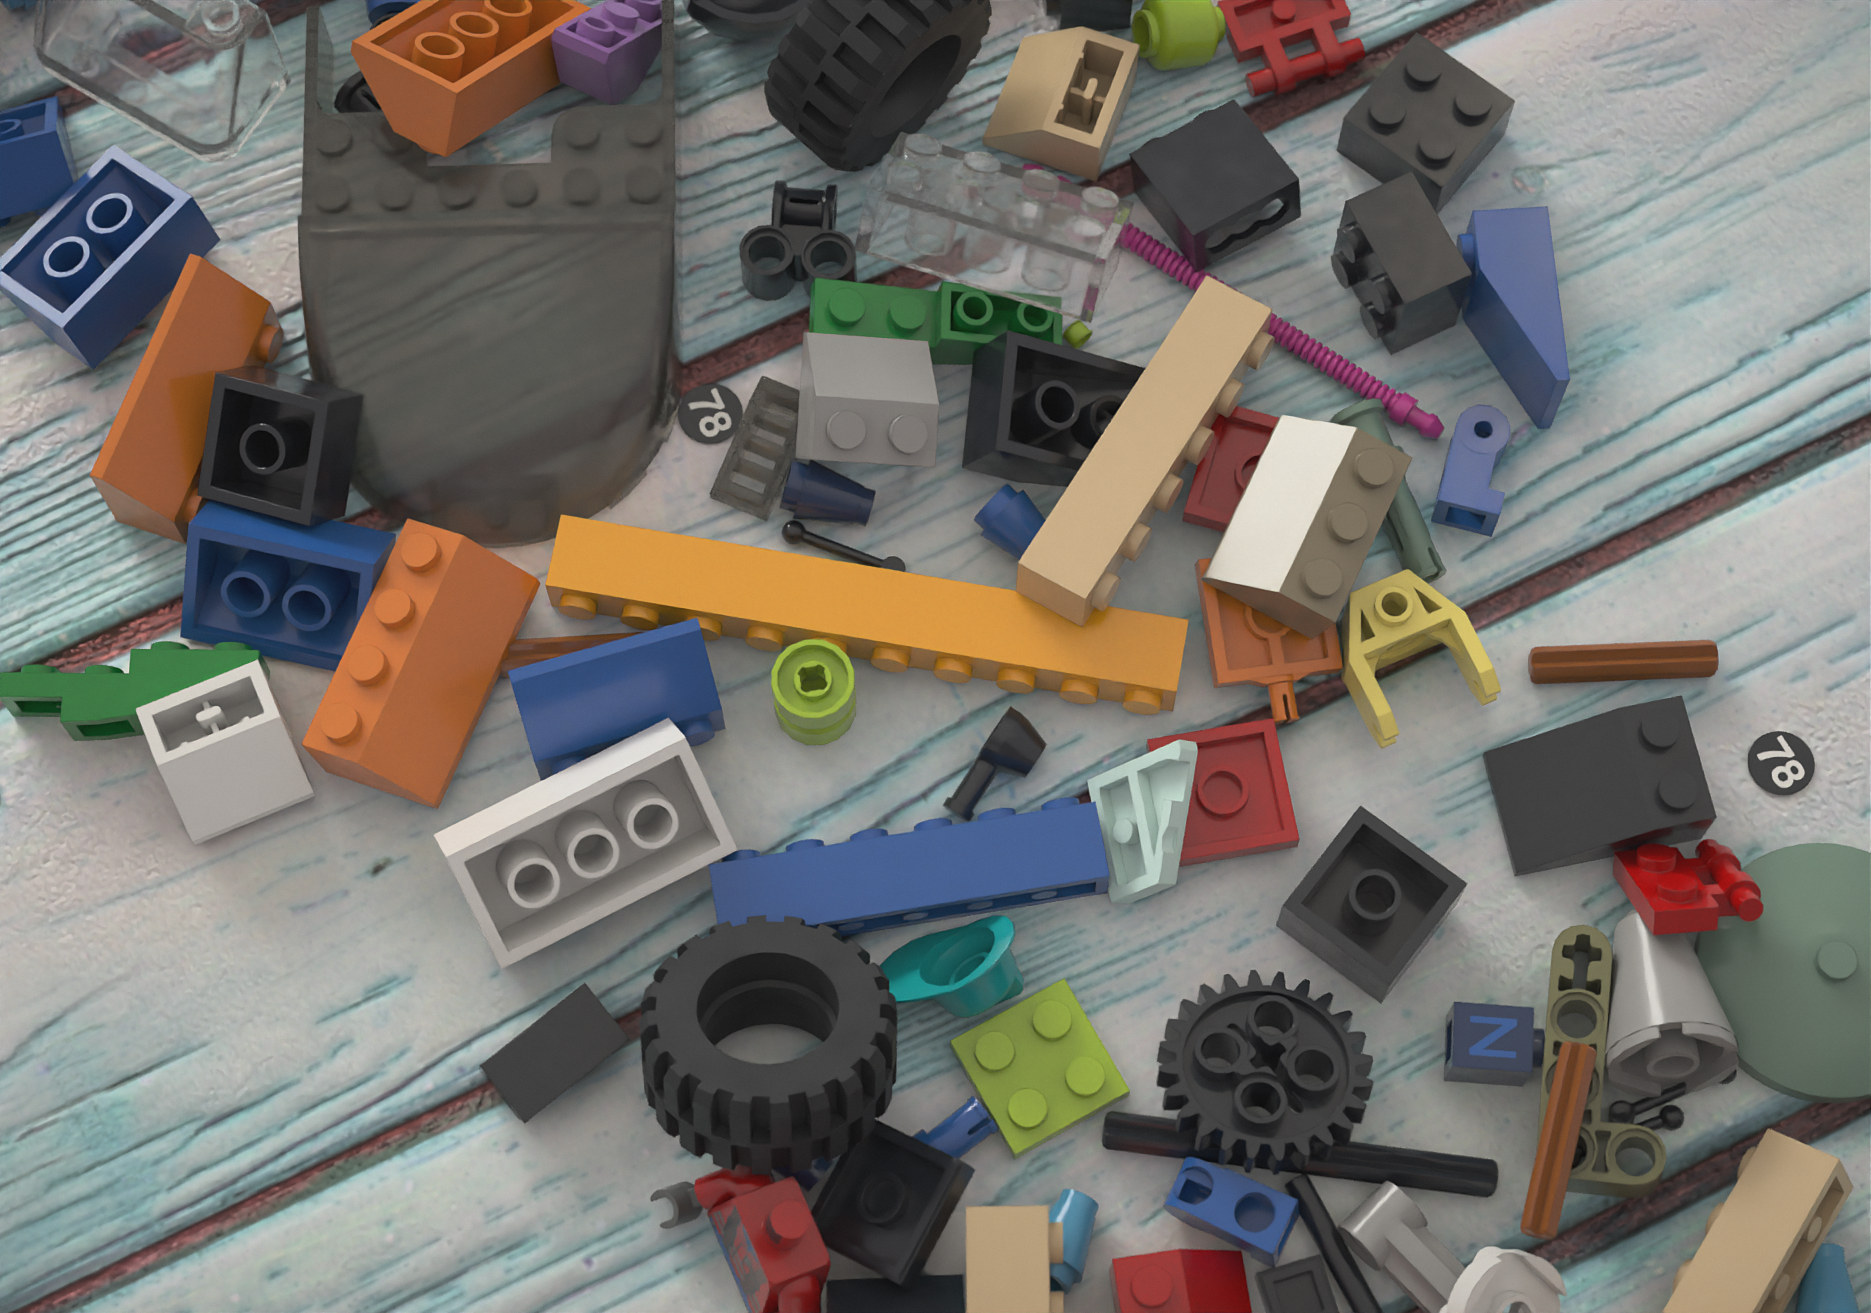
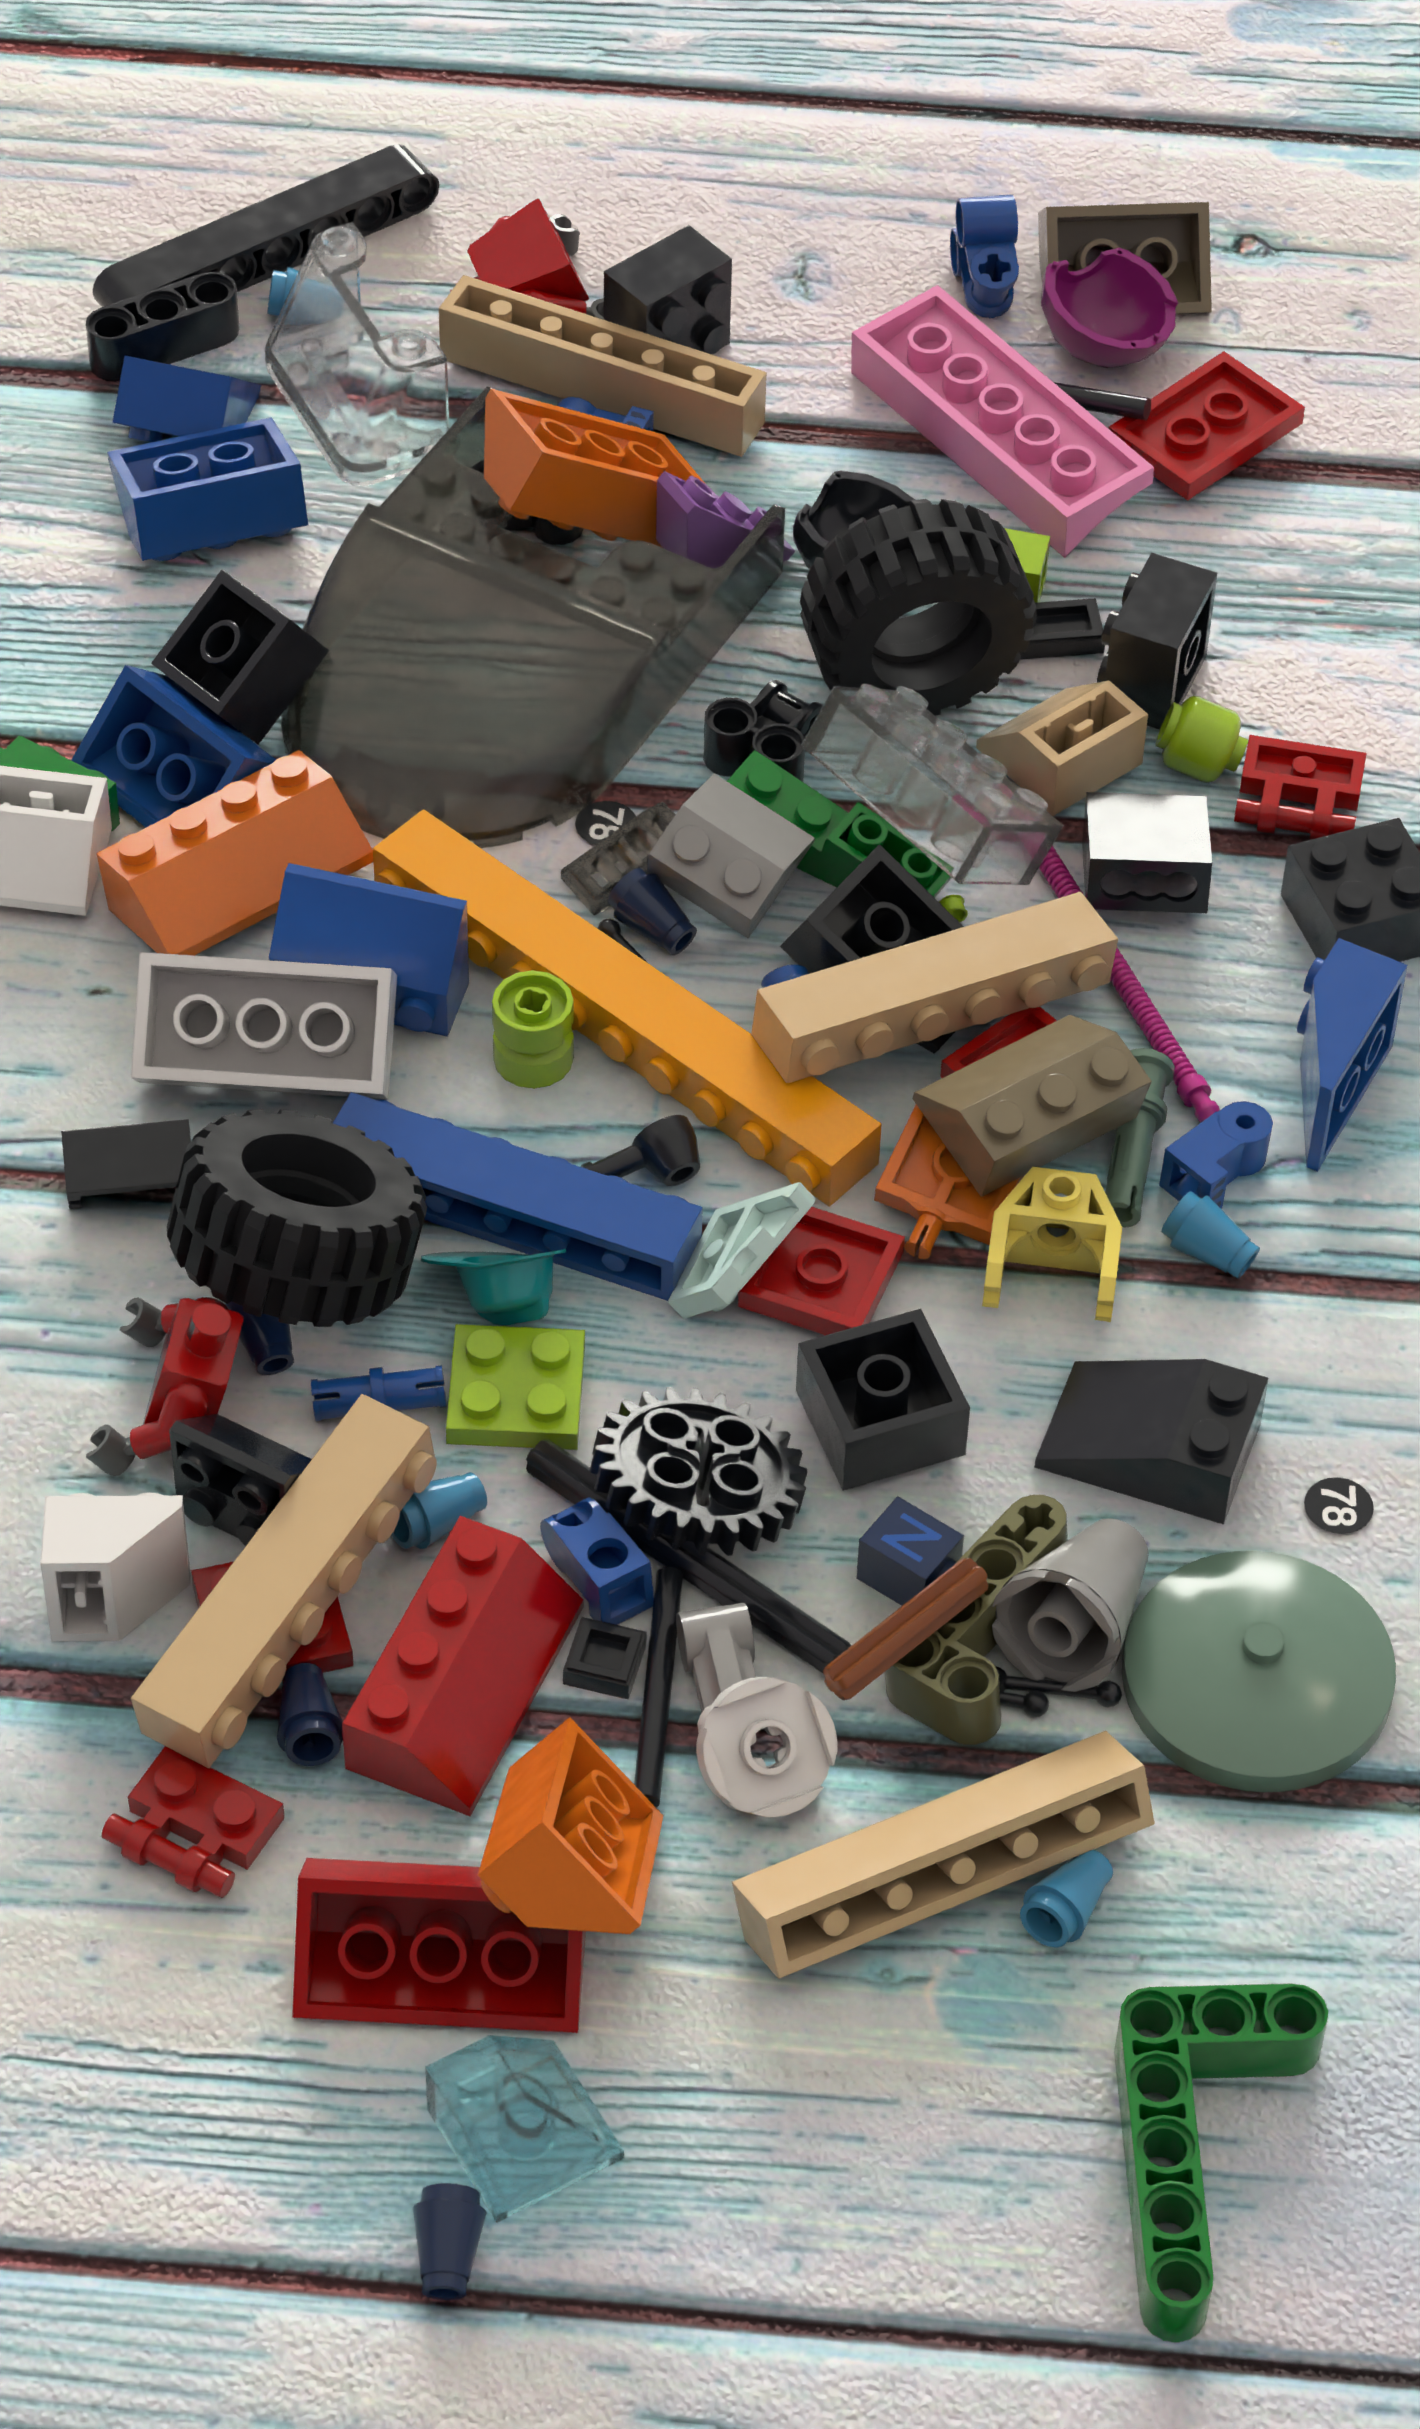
camera: 30 degrees right, 20 degrees down
orange slope [90,254,284,544] -> none
black plate [810,1119,975,1291] -> none
black brick [1331,171,1472,355] -> none
dark orange axle [1528,640,1719,684] -> none
red plate [1612,839,1764,935] -> none
none -> dark azure cone [1161,1191,1260,1279]

